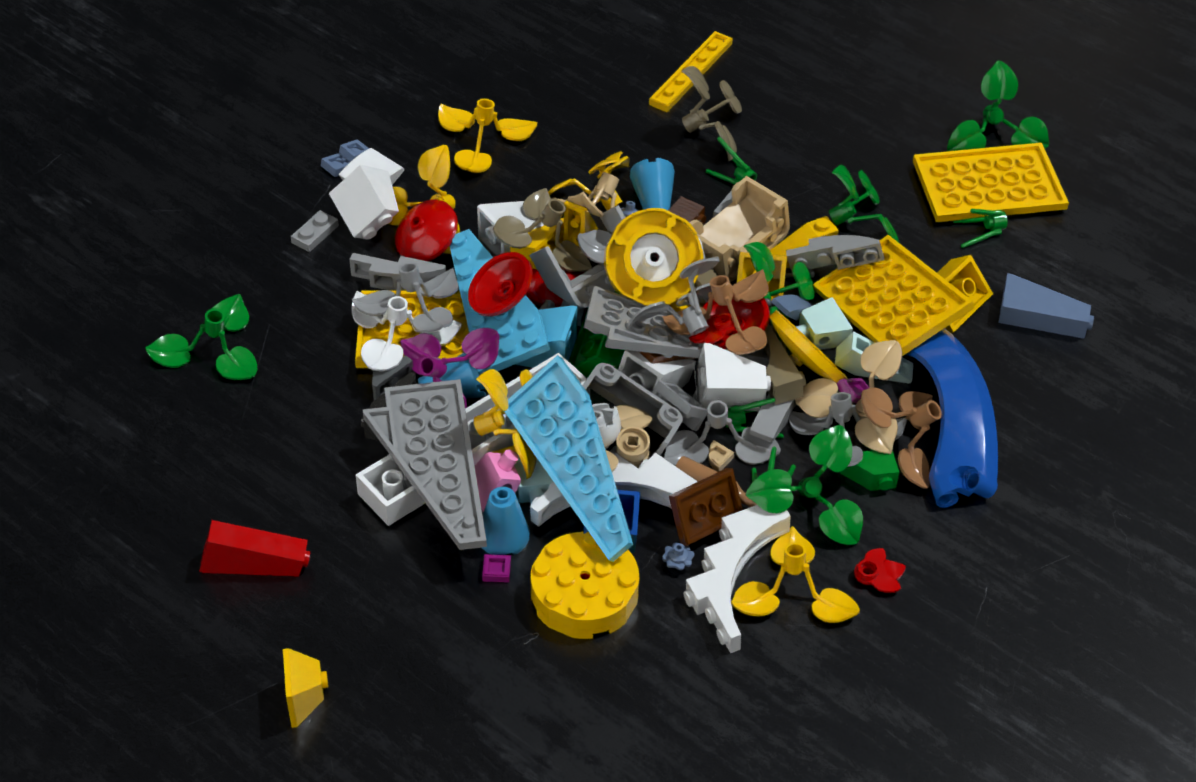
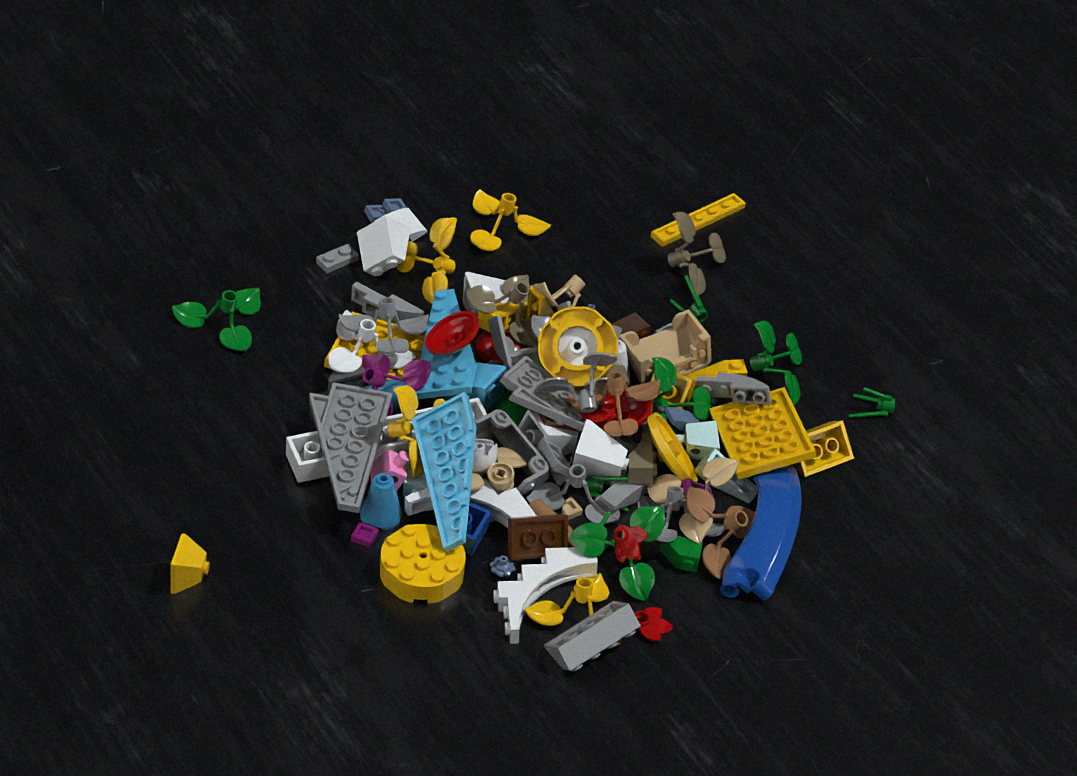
camera: 15 degrees right, 5 degrees down
red slope [199,520,310,576] -> none
red dish [395,199,458,261] -> none
yellow plant [548,151,629,210] -> none
dark azure cone [630,158,675,210] -> none
yellow plate [913,143,1069,222] -> none
green plant [947,60,1049,151] -> none
sand blue slope [998,273,1094,339] -> none
none -> light grey slope [544,601,641,671]
none -> red plate [613,525,648,563]

